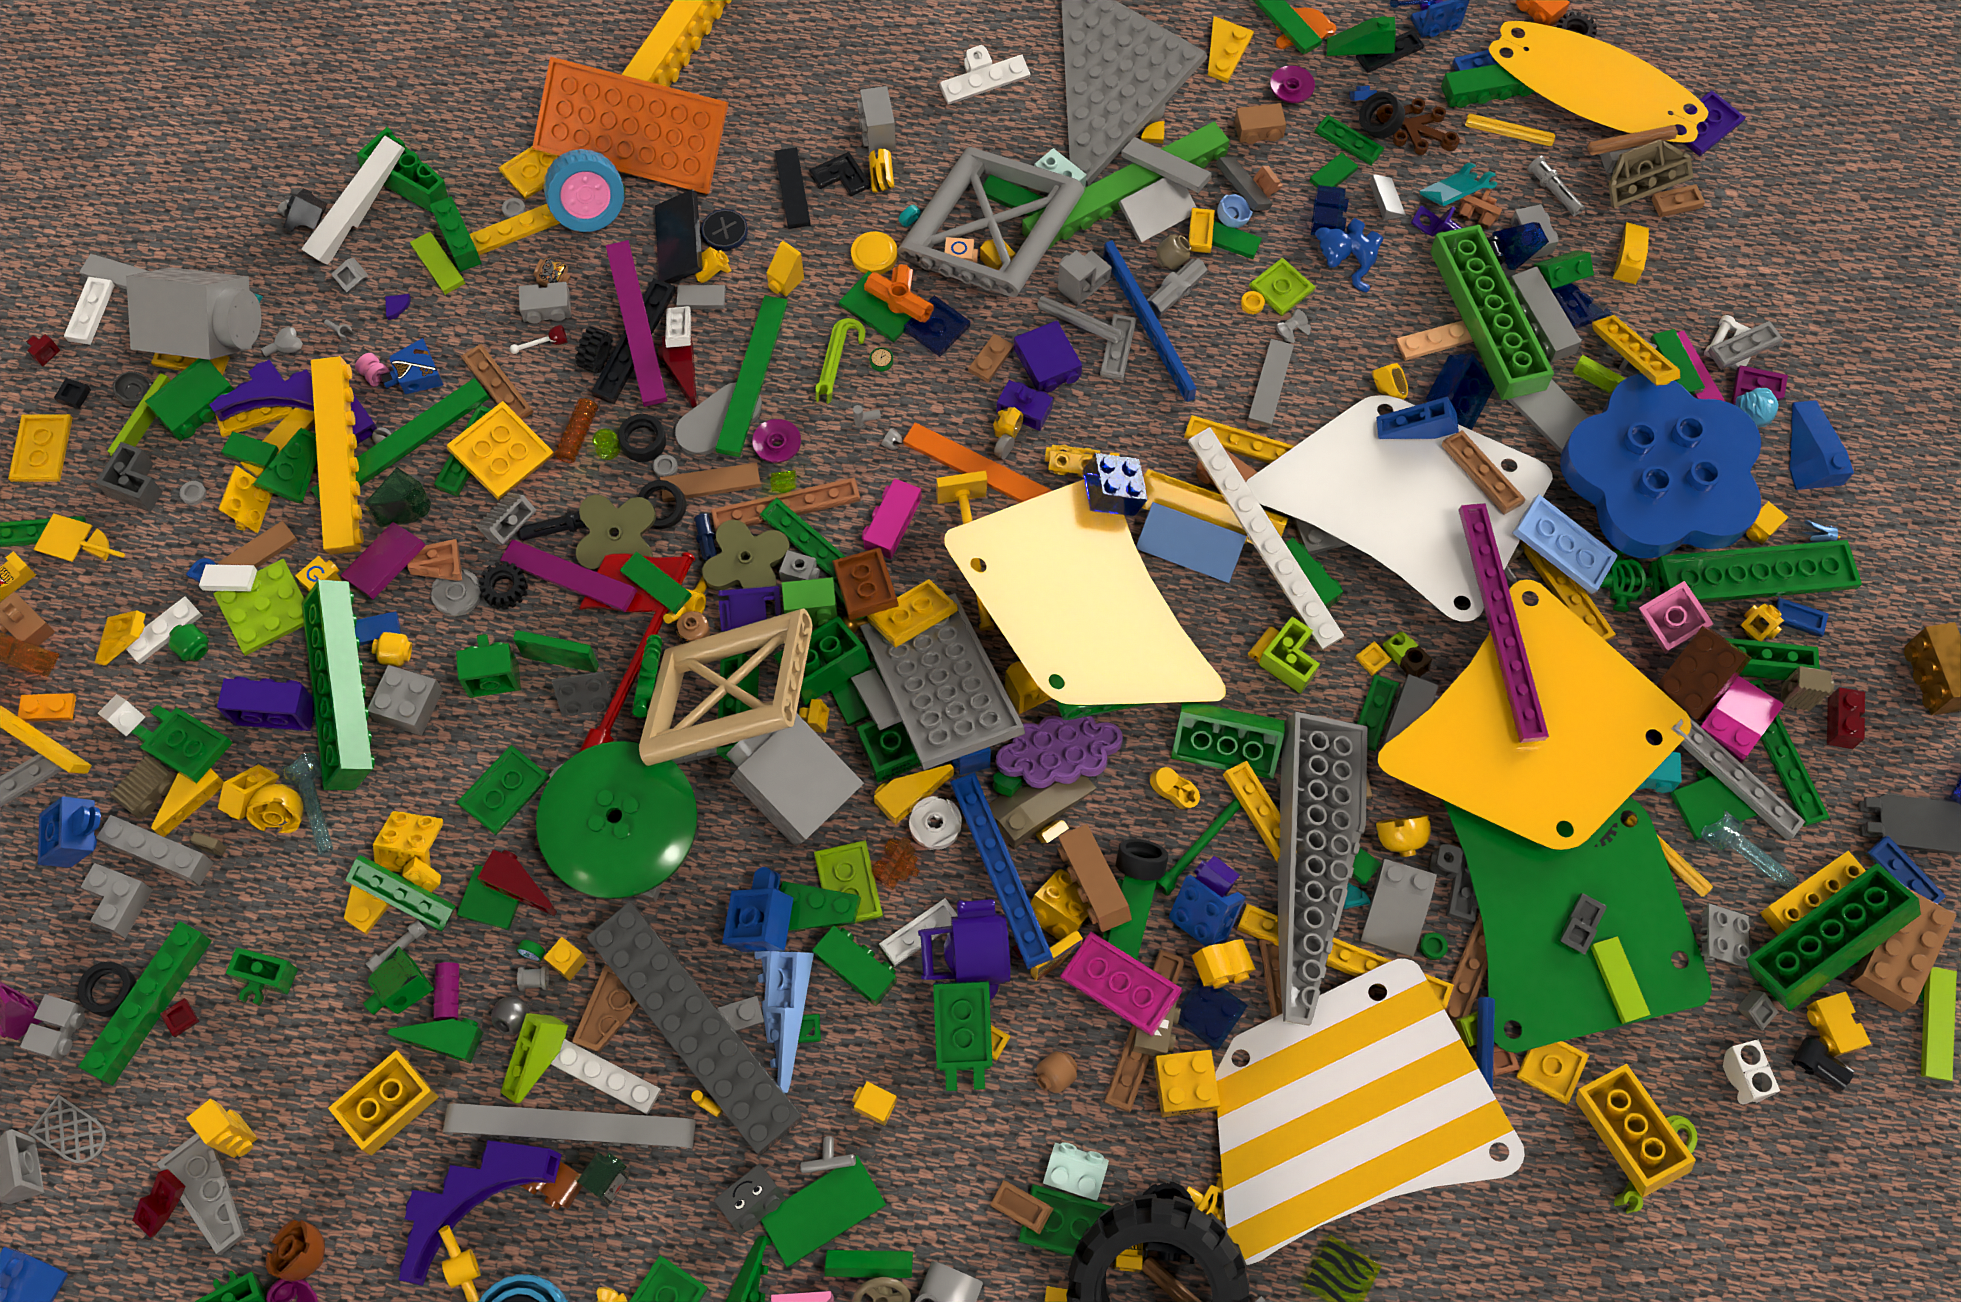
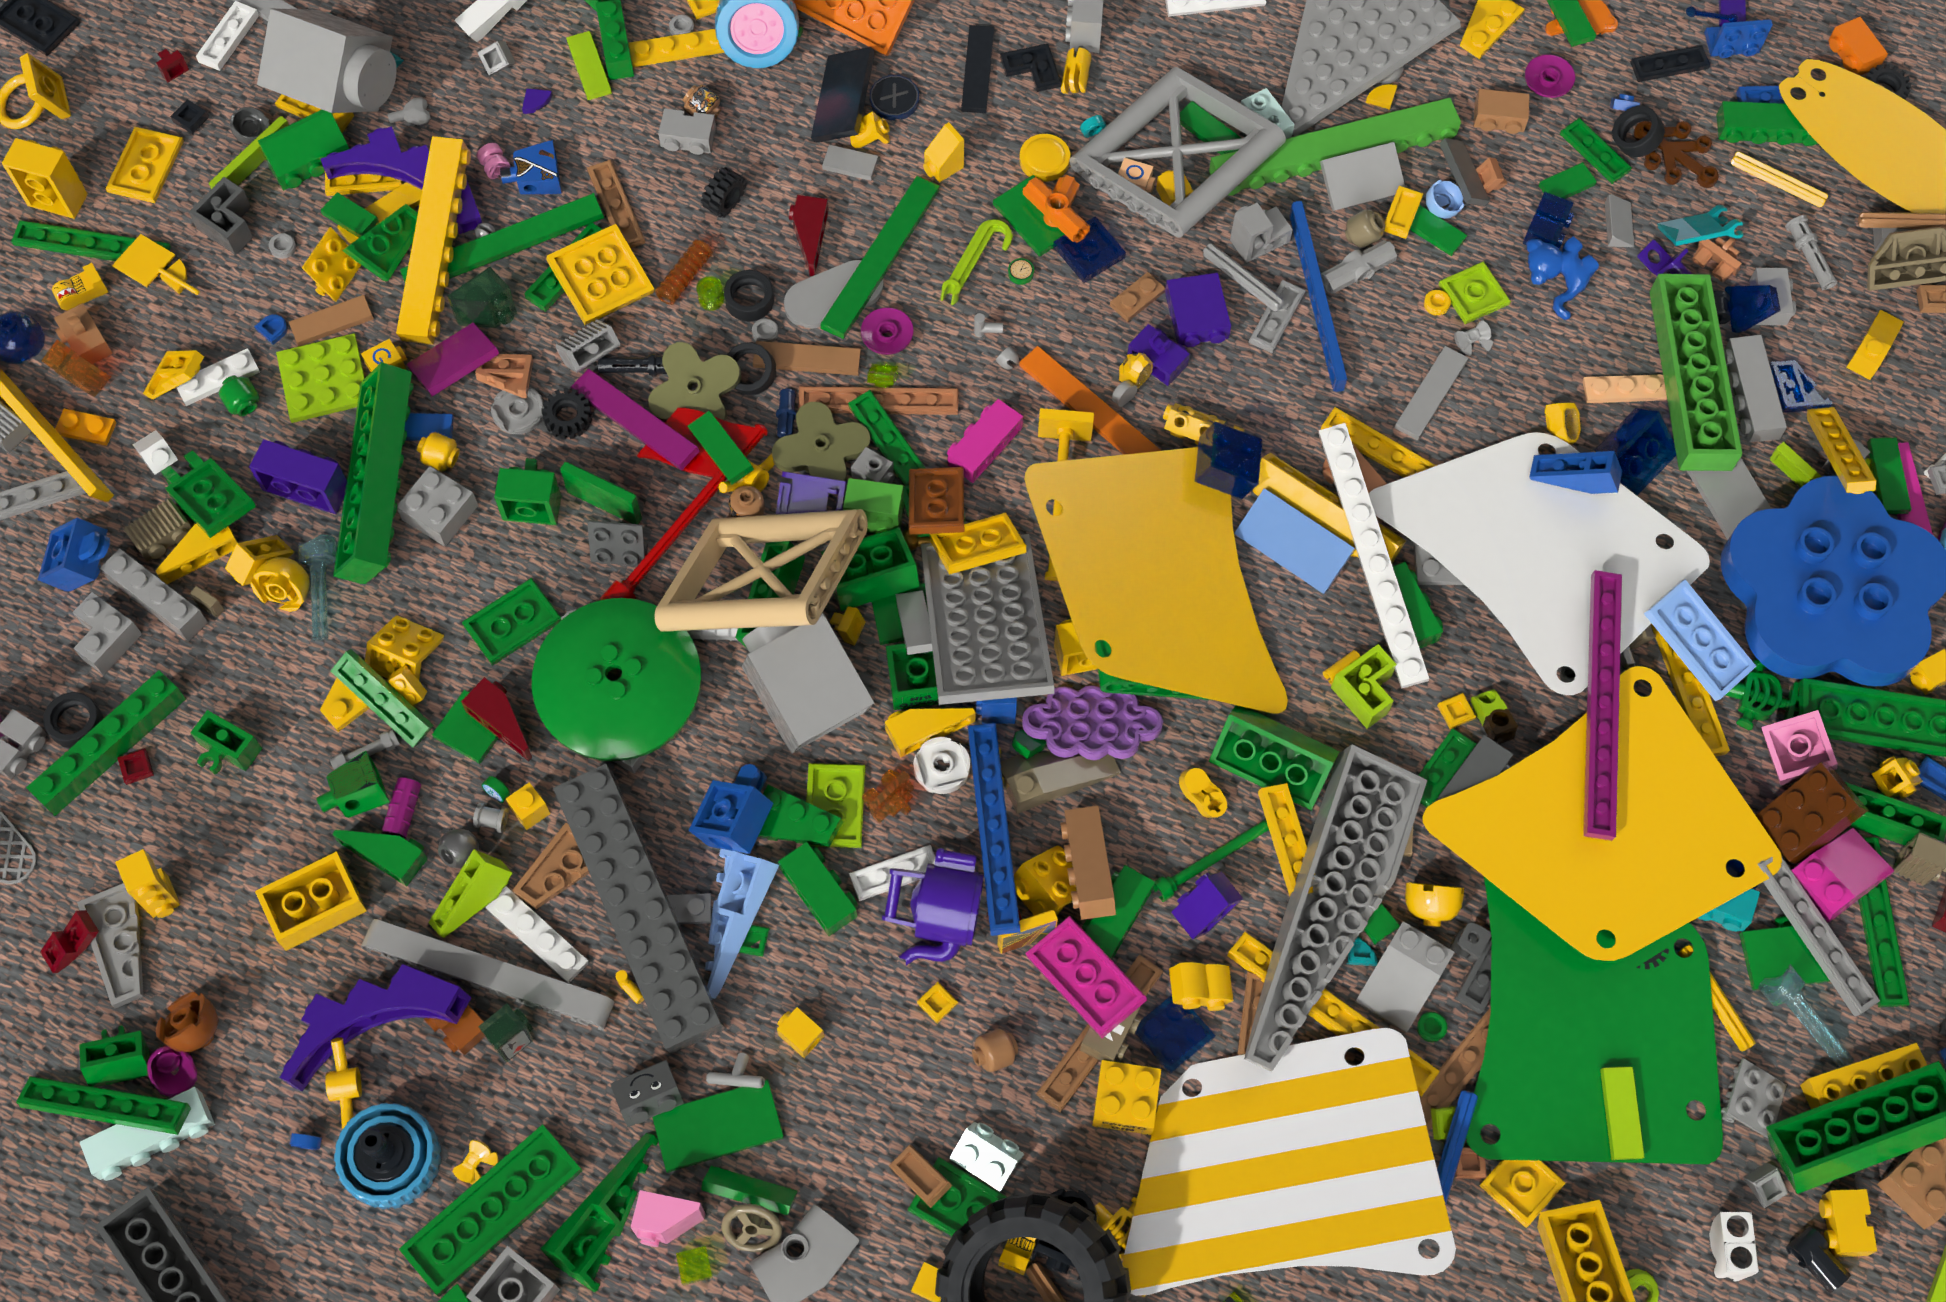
camera: 15 degrees right, 0 degrees up
white tile [199,565,257,592] -> none
light grey hand [324,320,353,341] -> none
hinge [510,324,568,354] -> none
black plate [591,278,676,404] -> none
magenta tile [606,240,668,407] -> none
green piece [632,635,662,718] -> none
white tile [665,306,691,348] -> none
green tile [933,981,993,1091] -> none
tile [1036,820,1069,843] -> none
black tyre [1115,839,1168,881] -> none
light grey tile [1121,137,1211,193] -> none
blue bracket [1169,875,1246,947] -> none
green slope [1327,16,1396,56] -> none
medium nougat tile [1441,430,1525,515] -> none
green brick [1534,250,1594,289] -> none
dark grey slope [1559,893,1607,955] -> none

